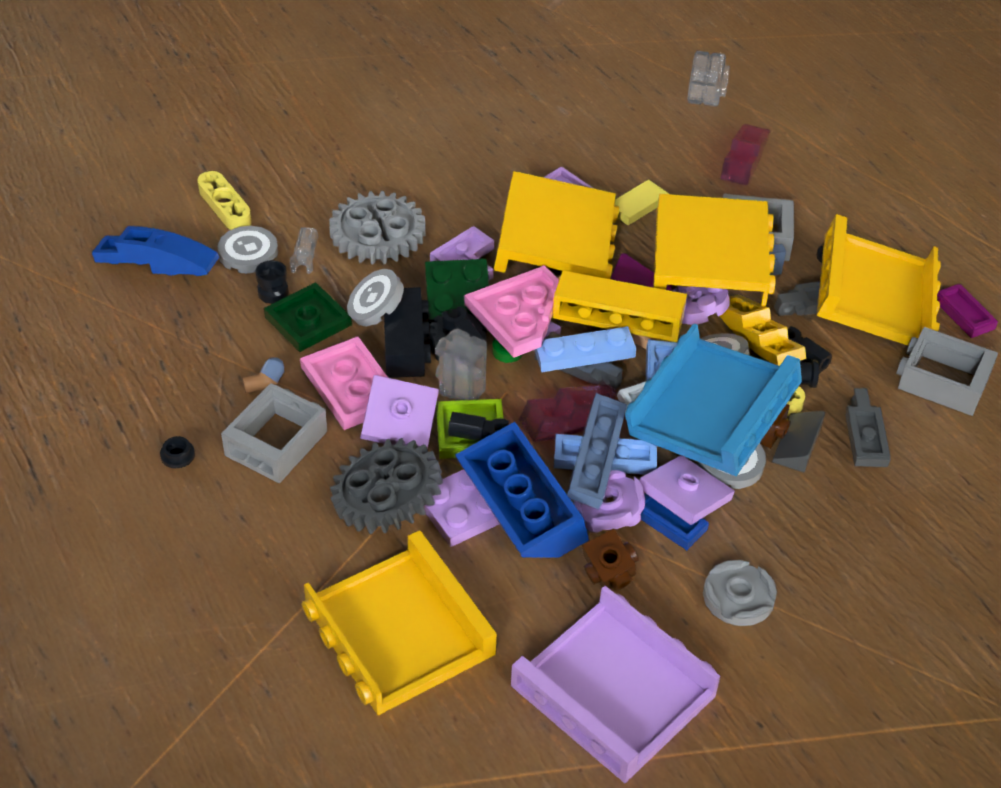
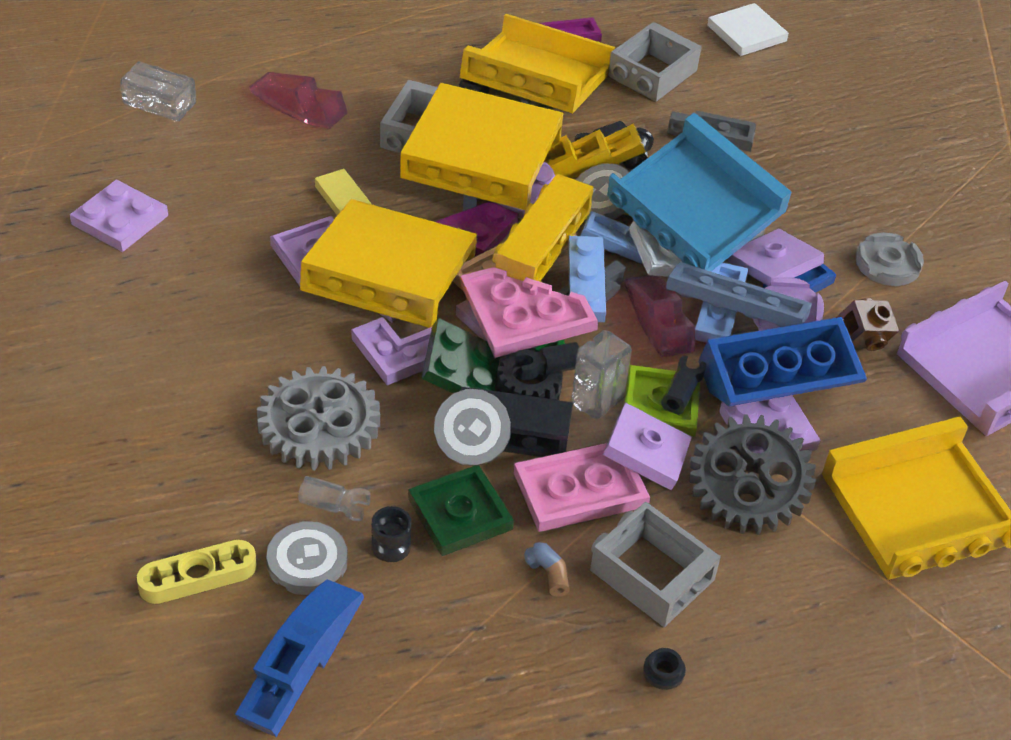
camera: 80 degrees left, 0 degrees up
none -> lavender plate [70,179,168,252]

